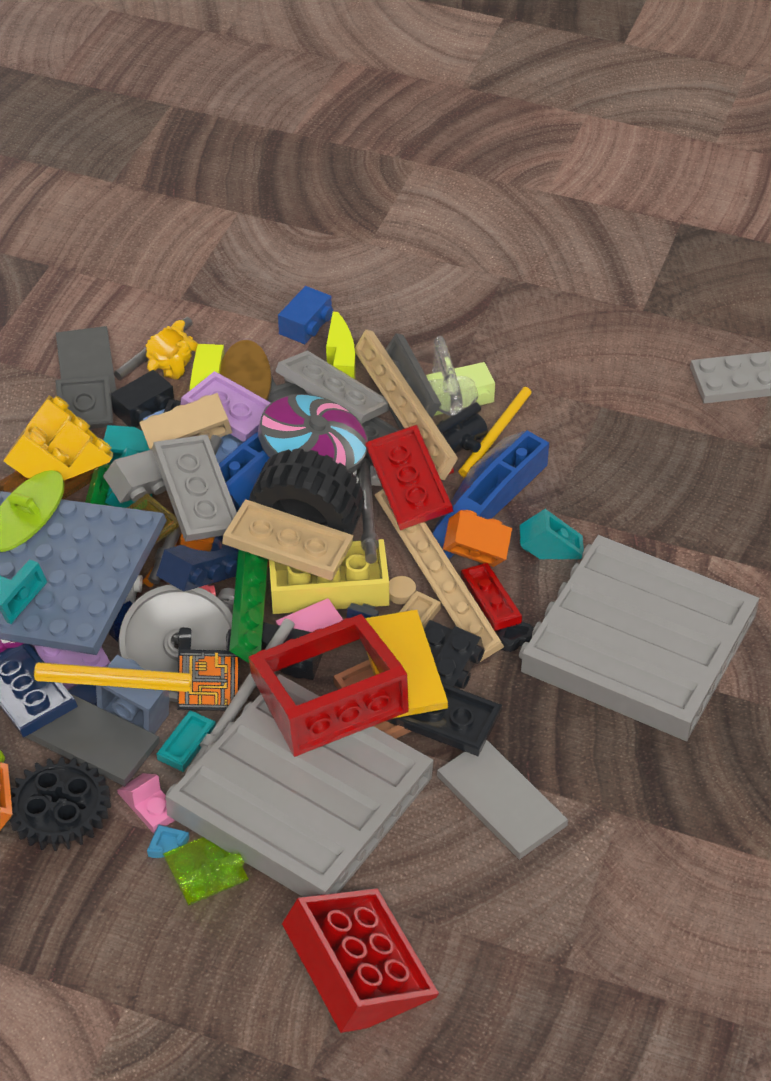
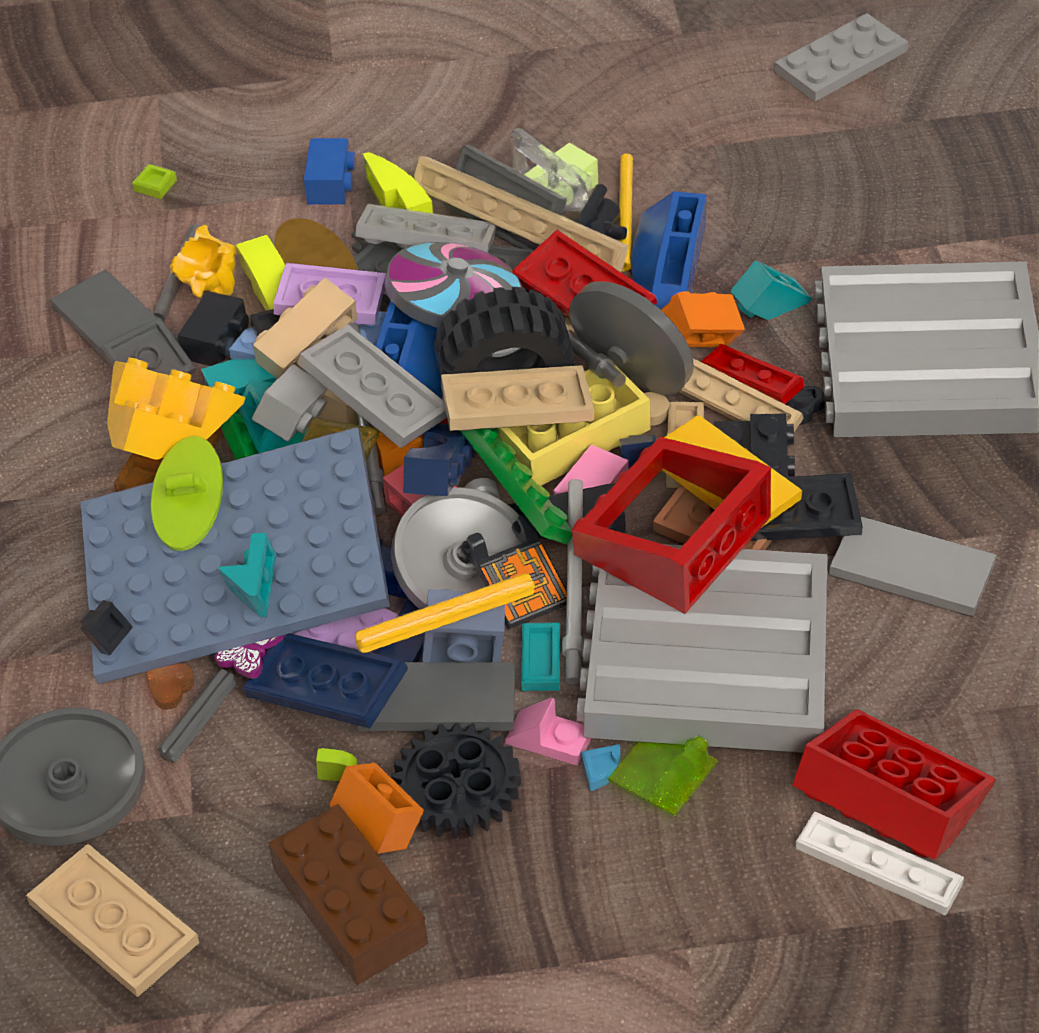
camera: 25 degrees left, 0 degrees up
none -> lime tile [132,164,177,199]
none -> dark grey dish [569,281,694,396]
none -> white tile [796,811,964,916]

